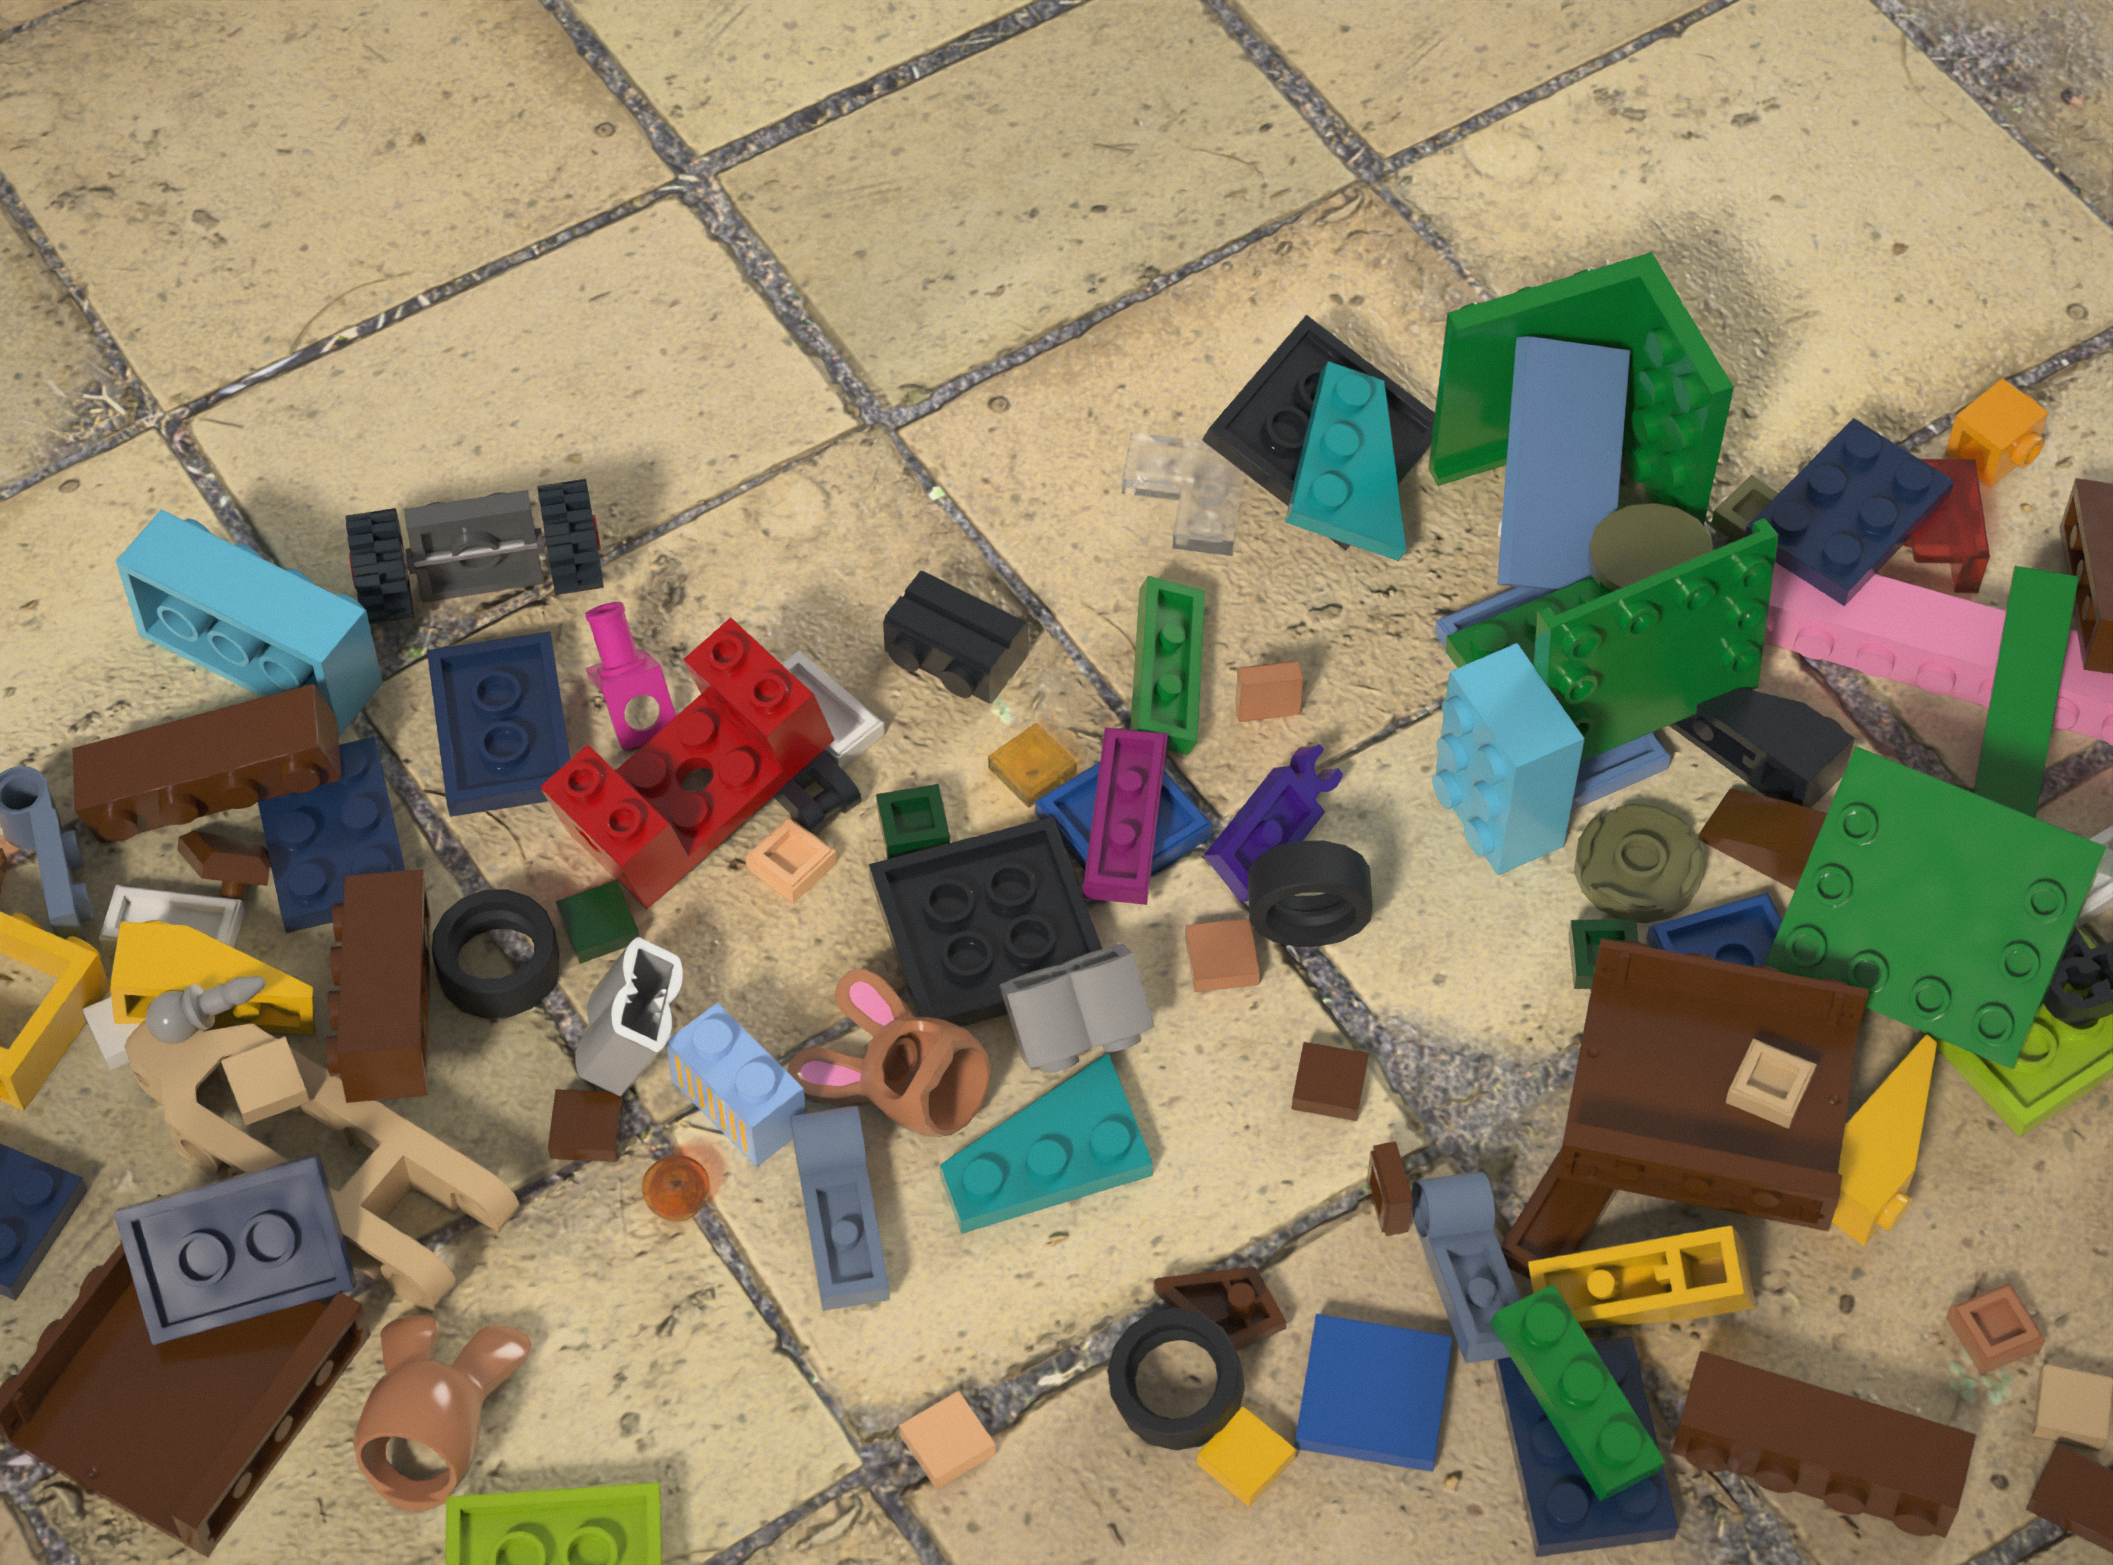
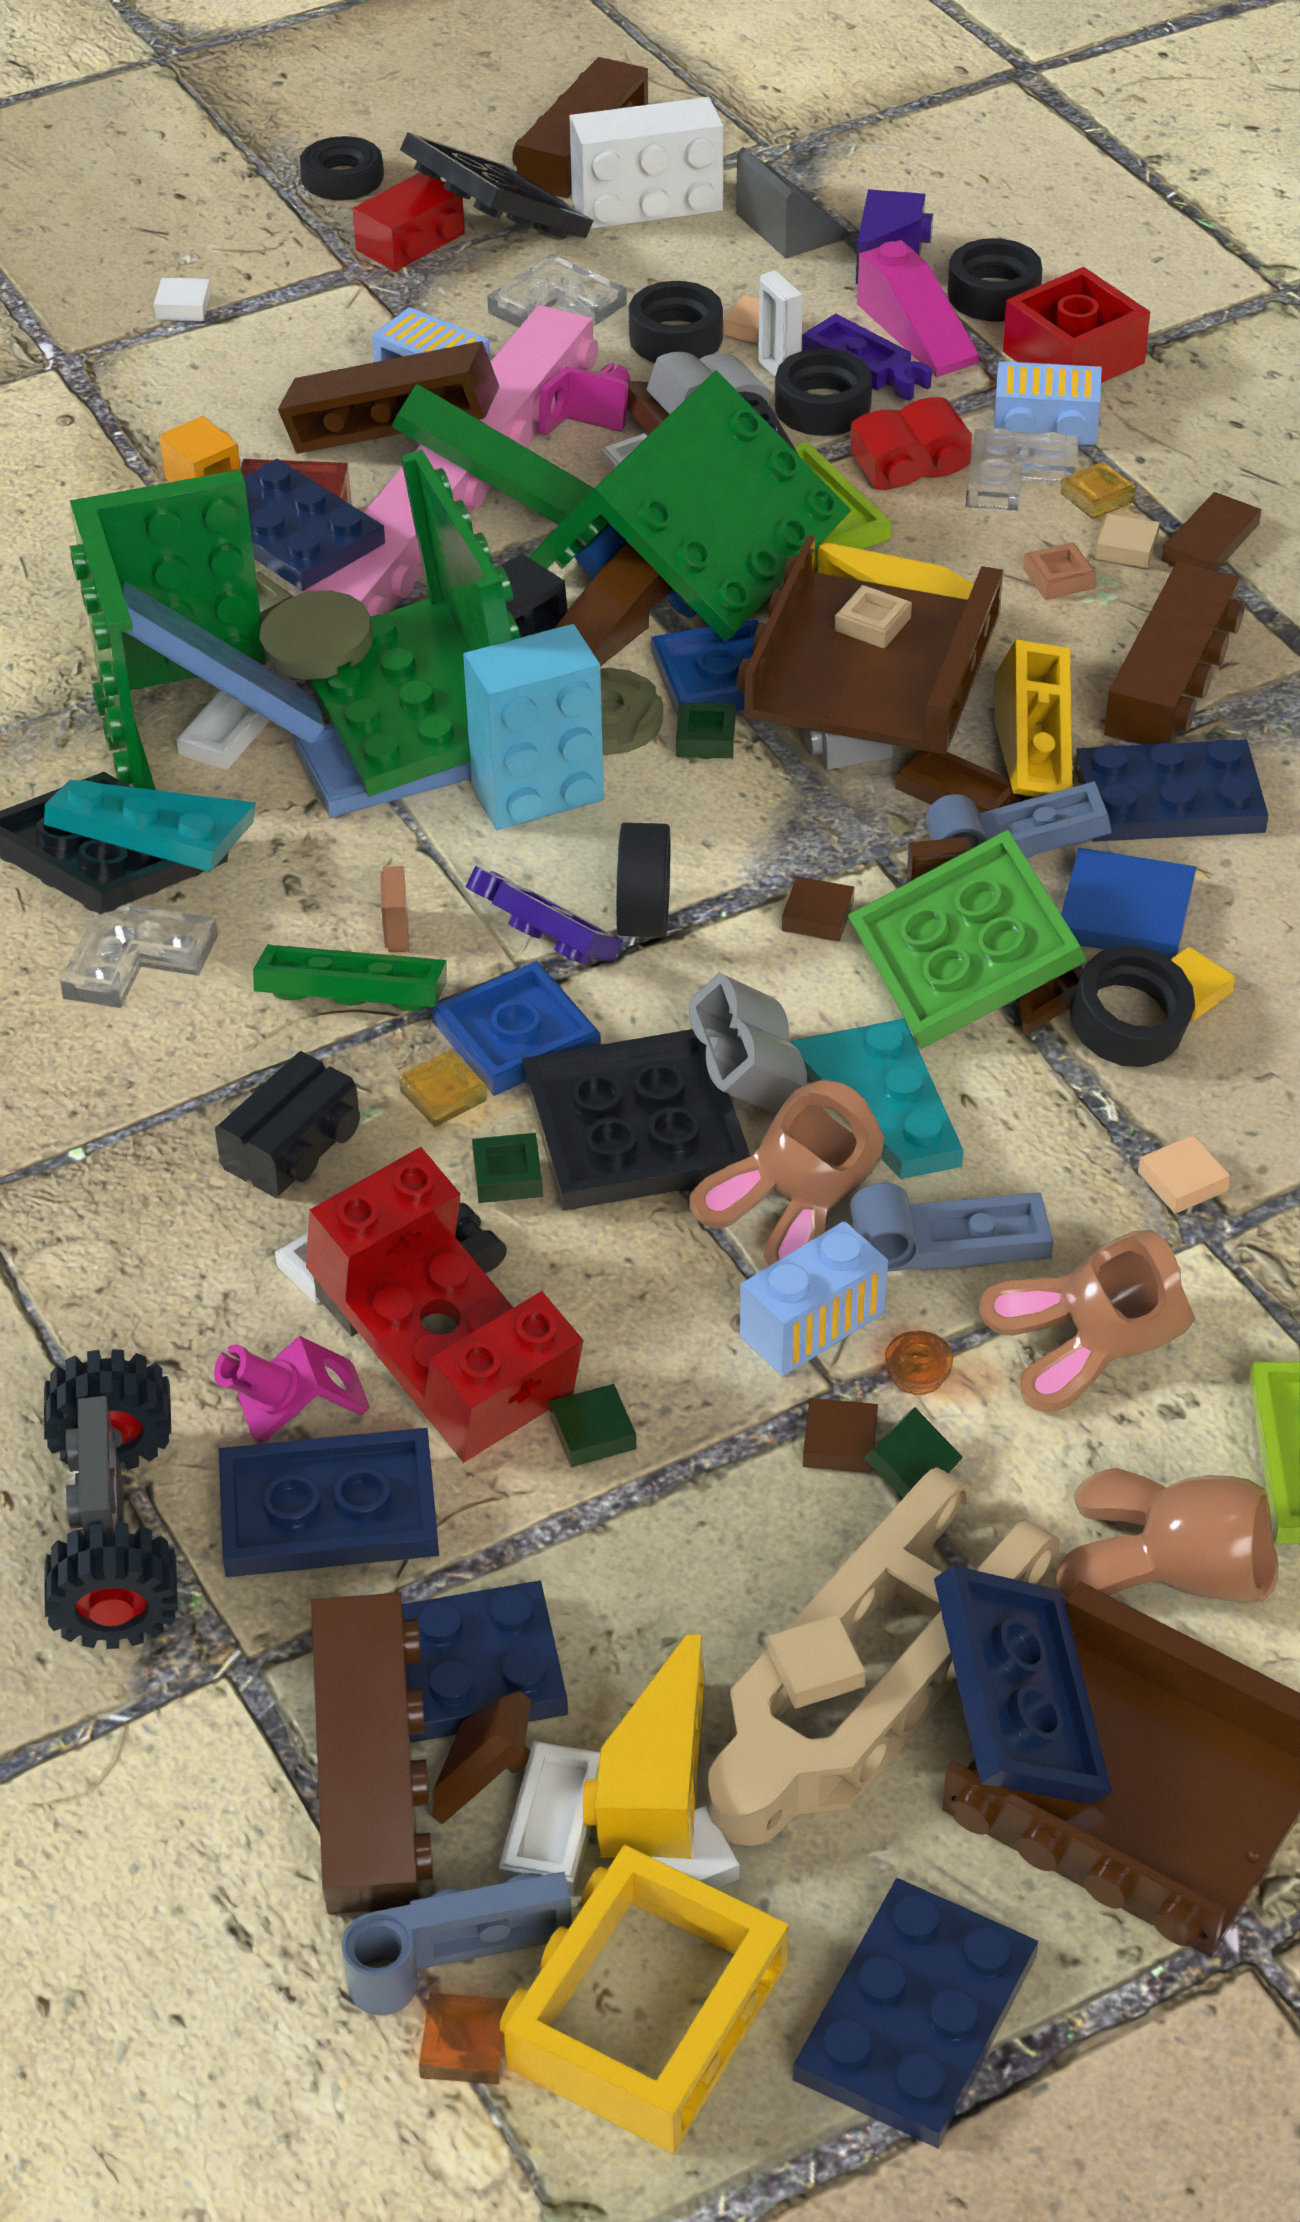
camera: 85 degrees left, 10 degrees down
medium azure brick [116,509,383,736] -> none
light grey bar [146,976,265,1044] -> none
reddish brown brick [326,869,431,1103] -> none
black tyre [432,889,560,1018] -> none
light grey brick [575,937,683,1096] -> none
light nougat tile [745,816,837,904] -> none
magenta tile [1083,727,1168,905] -> none
nougat tile [1185,918,1260,992] -> none
green plate [1490,1284,1666,1502] -> none
none -> bright green plate [848,830,1087,1049]
none -> dark green tile [864,1407,963,1498]
none -> nougat piece [979,1230,1196,1413]

